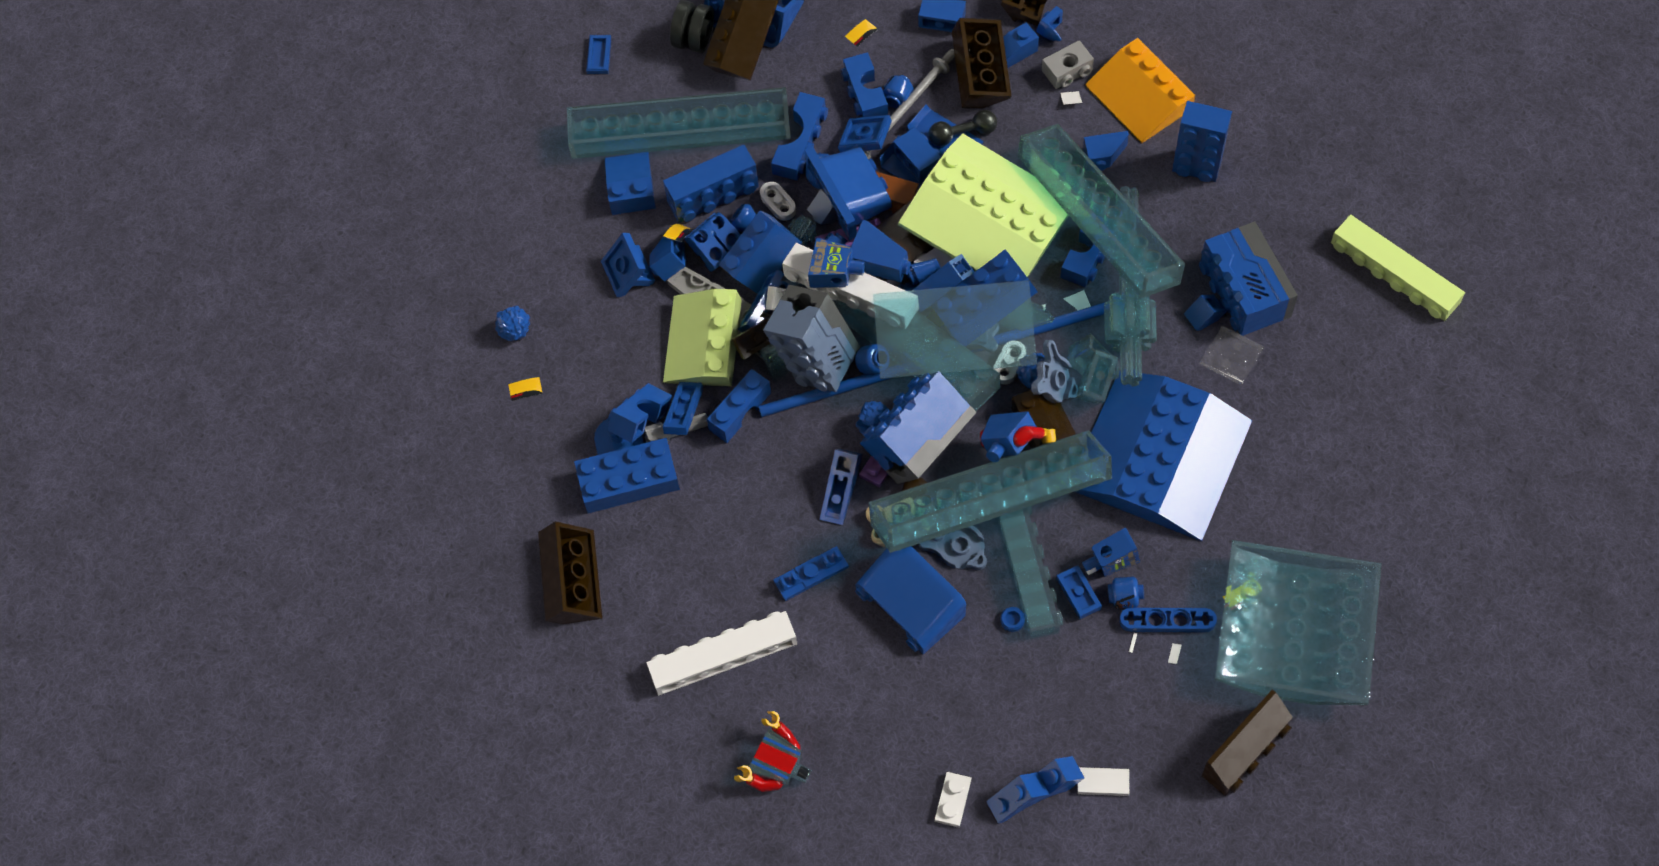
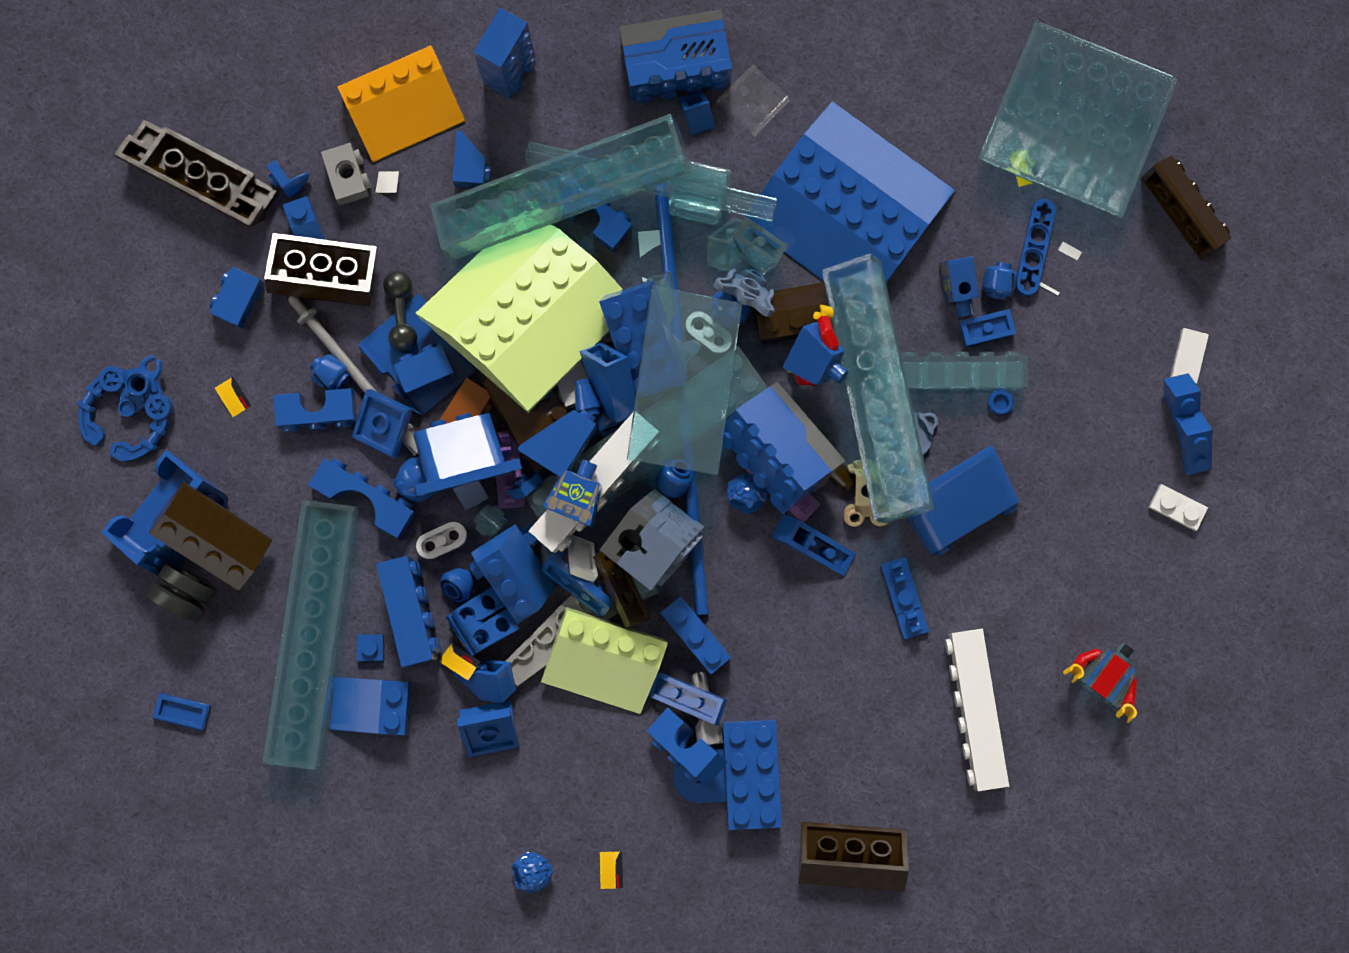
camera: 85 degrees left, 20 degrees up
none -> blue plate [357,634,384,661]

